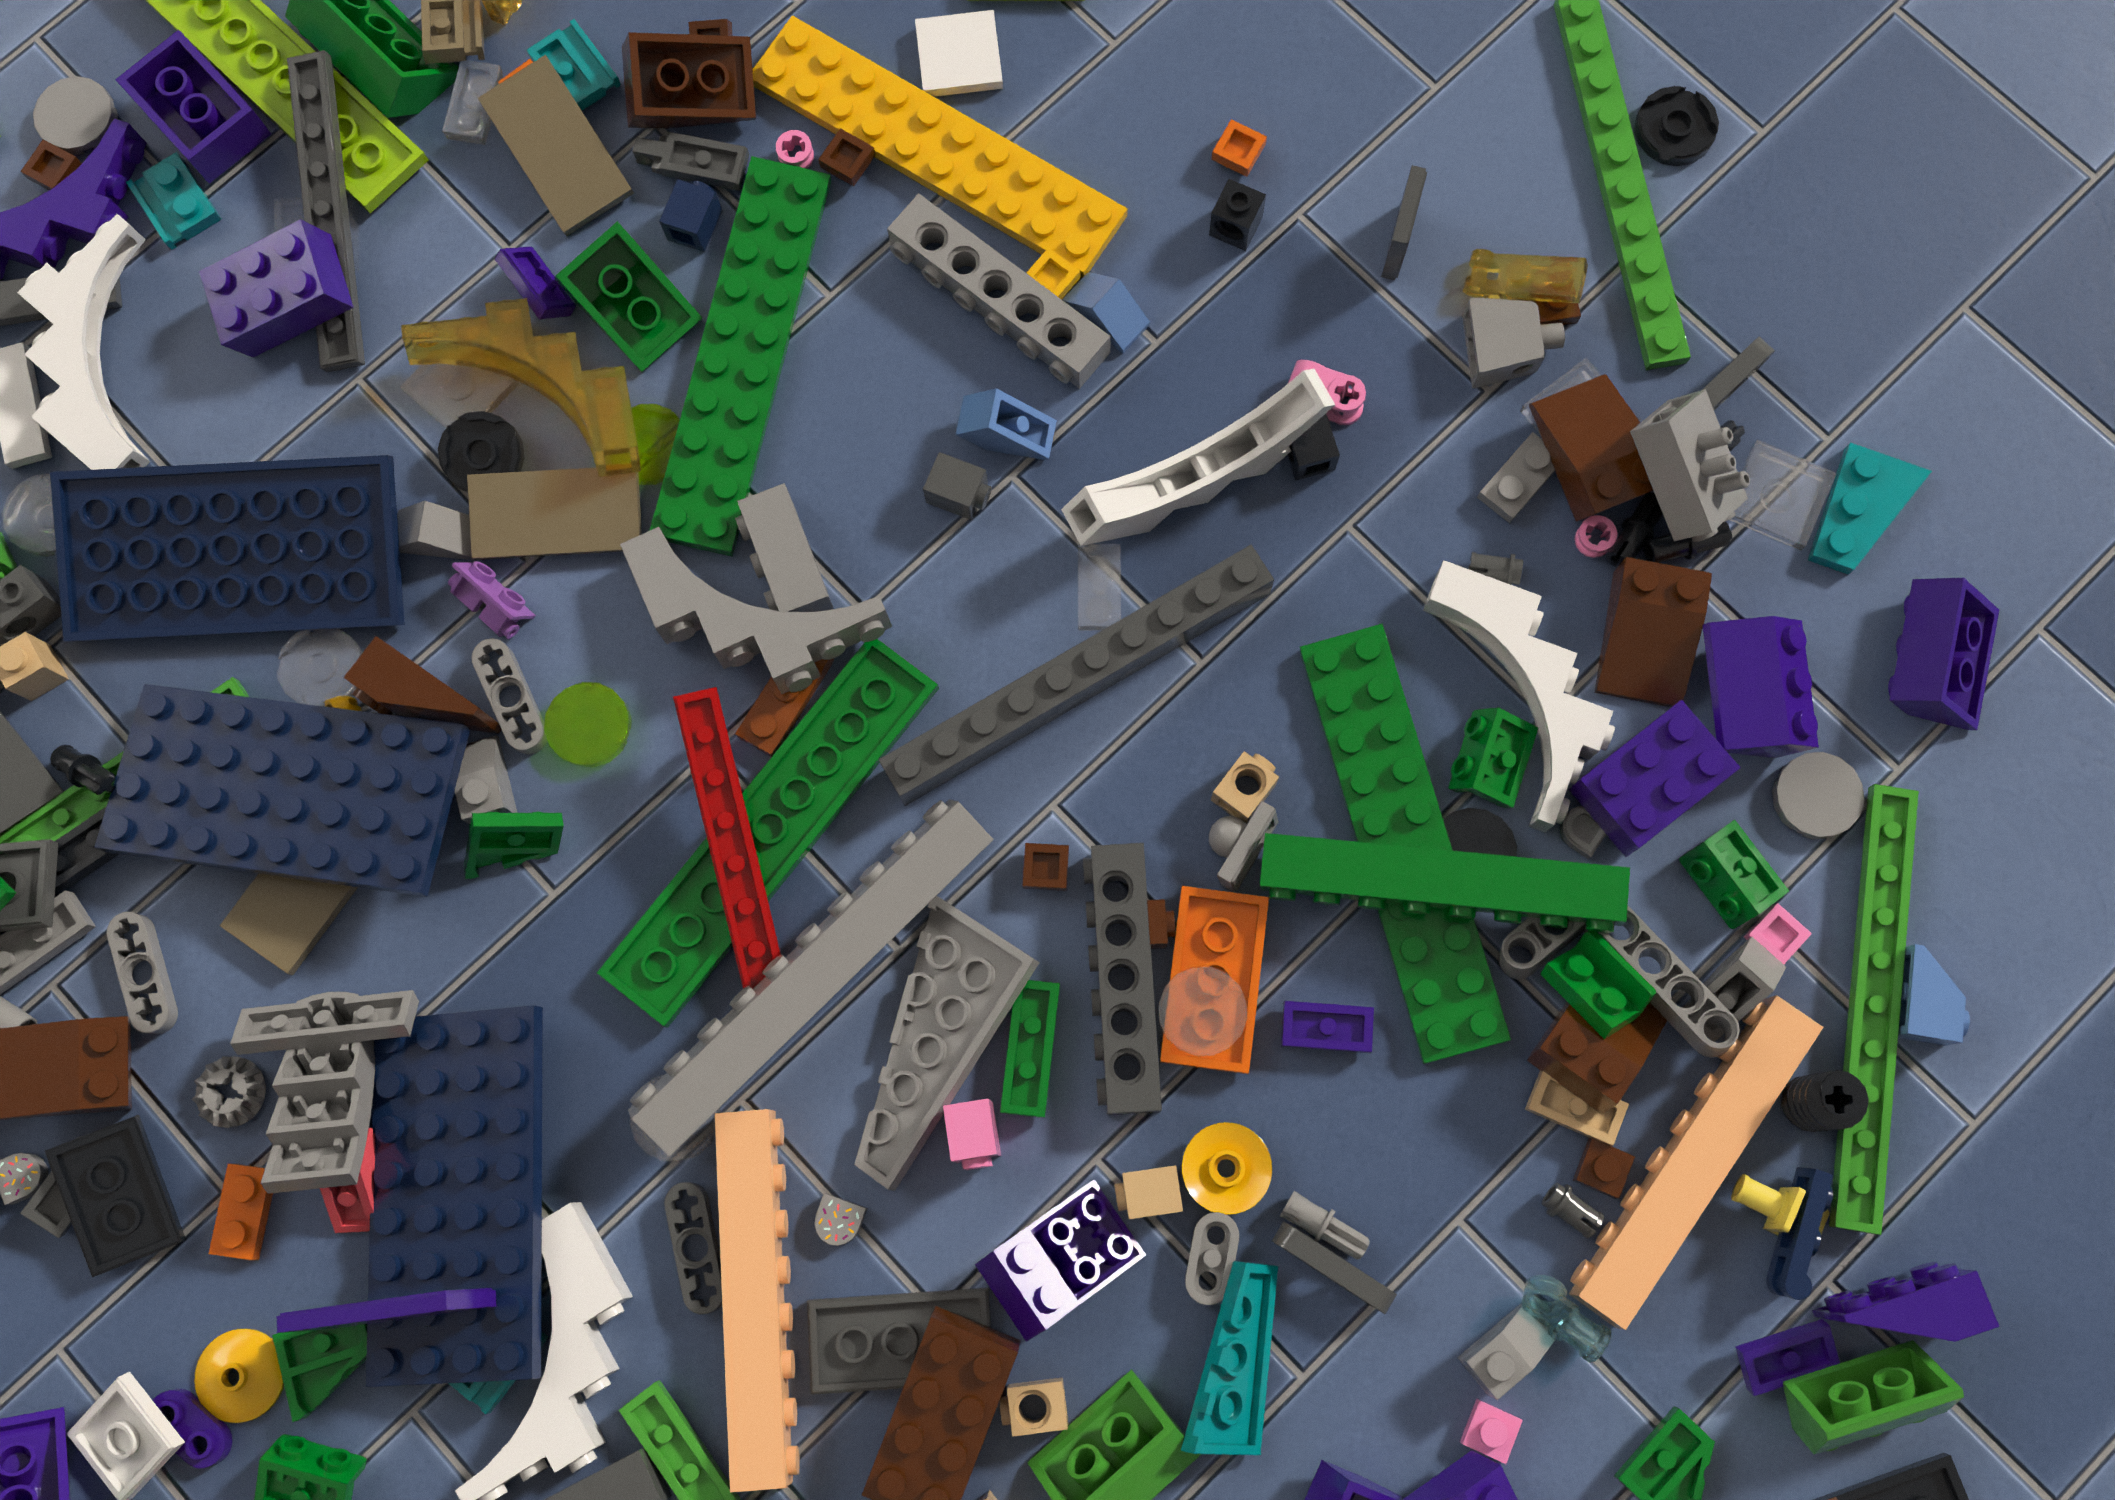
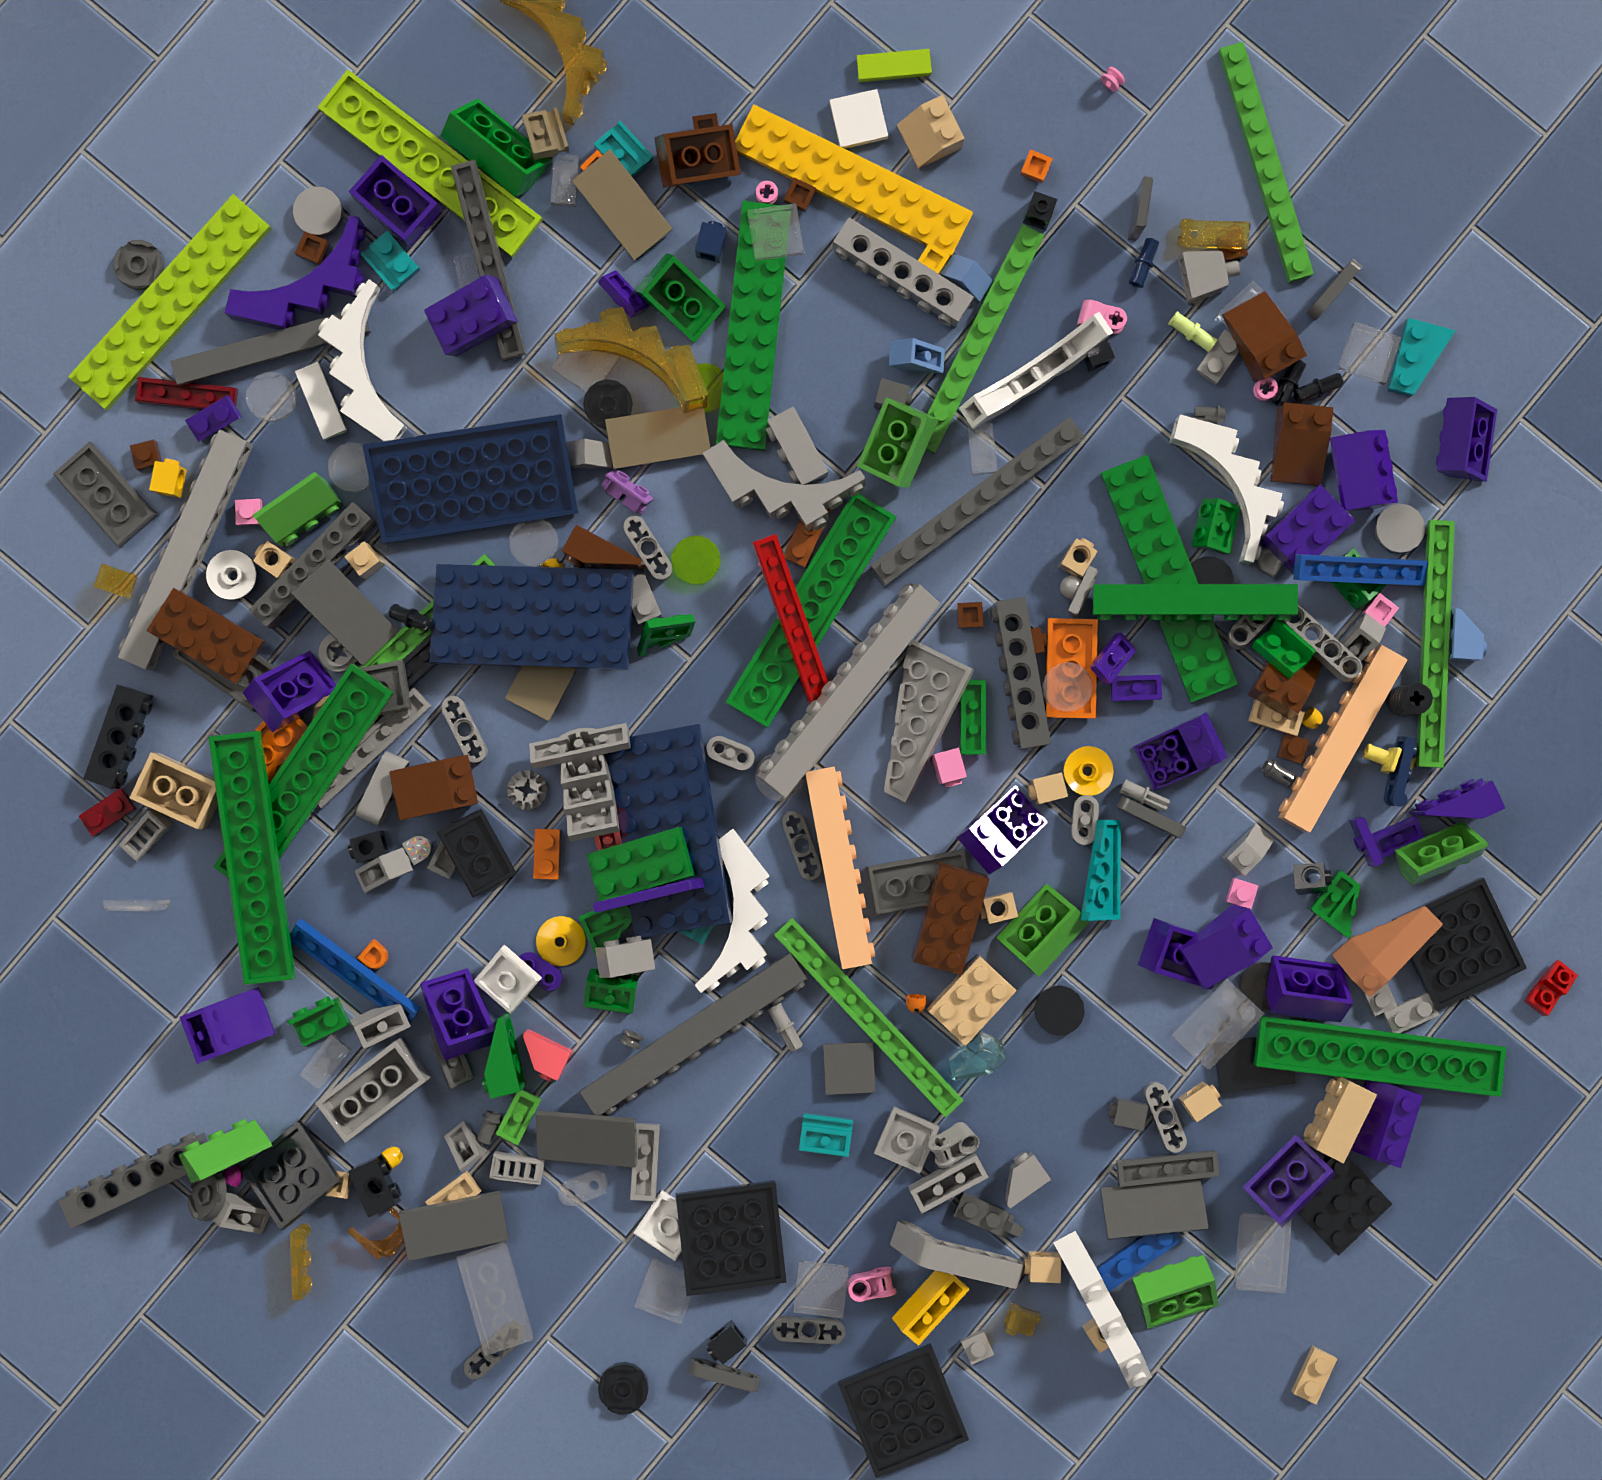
camera: 20 degrees left, 10 degrees up
dark grey hinge [632,132,749,191] -> none
light grey tile [814,1193,868,1246] -> none
clear light blue connector [1522,1275,1611,1363] -> none
light grey piece [1630,389,1750,542] -> none
black tile [1634,86,1719,166] -> none
none -> green plate [586,827,694,901]
none -> light grey brick [595,935,655,978]
none -> light grey plate [707,736,755,770]
none -> clear tile [747,203,804,261]
none -> bright green slope [857,397,939,488]
none -> tan slope [897,95,965,169]
none -> bright green plate [926,224,1044,455]
none -> dark purple plate [1090,632,1136,685]
none -> bright pink bush [1100,67,1125,92]
none -> dark blue axle [1129,238,1159,288]
none -> dark purple slope [1133,712,1228,791]
none -> yellowish green pin [1168,311,1218,352]
none -> blue plate [1293,554,1428,586]
none -> black brick [1293,862,1332,895]
none -> yellow hinge [1302,707,1323,729]
none -> dark purple plate [1349,817,1383,867]

